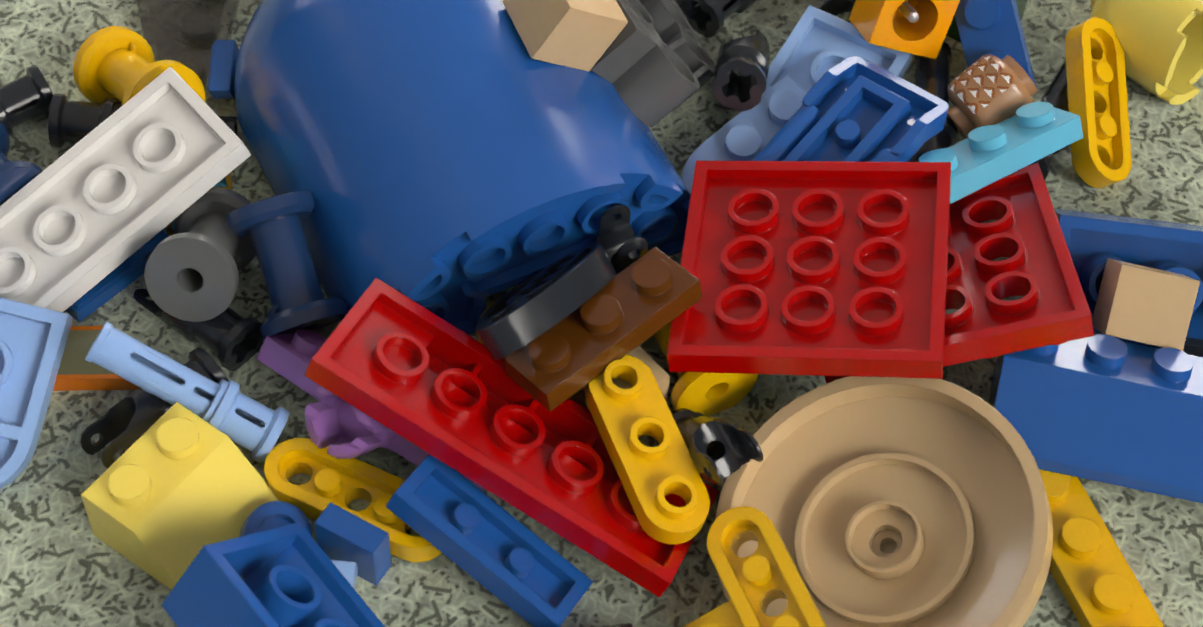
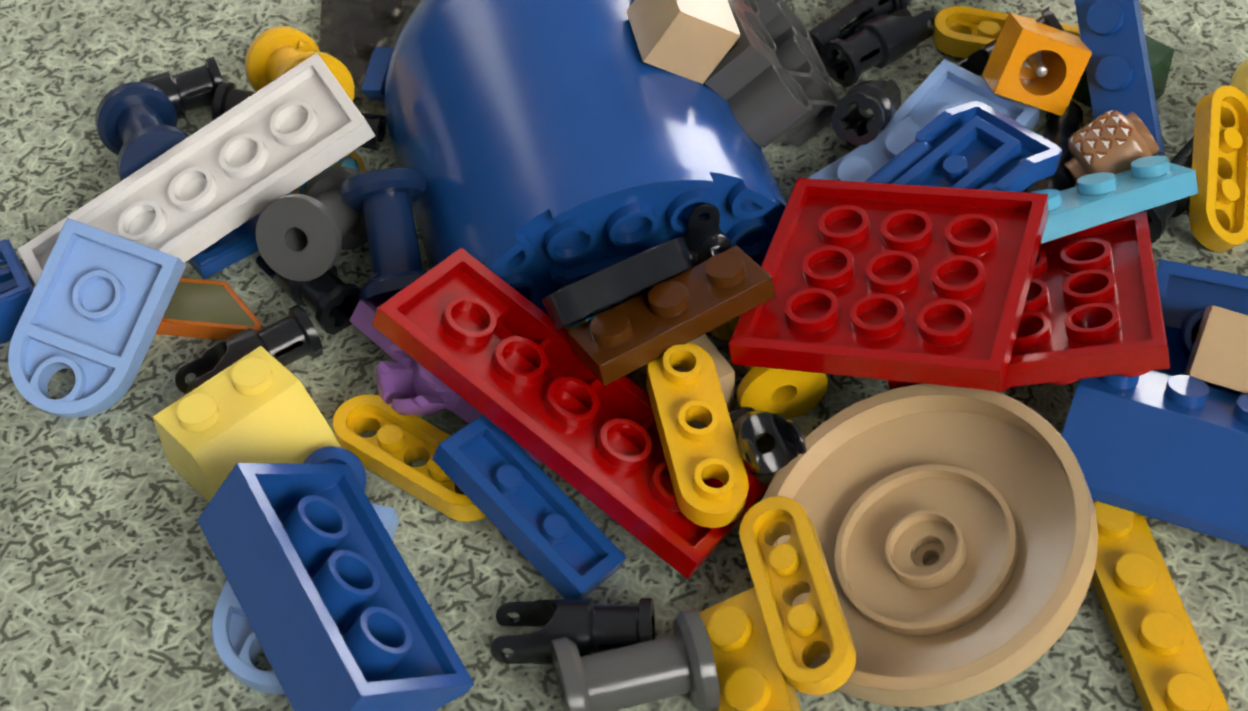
camera: 15 degrees right, 5 degrees down
light blue pin [85,321,290,463] -> none
blue tile [315,502,392,586] -> none

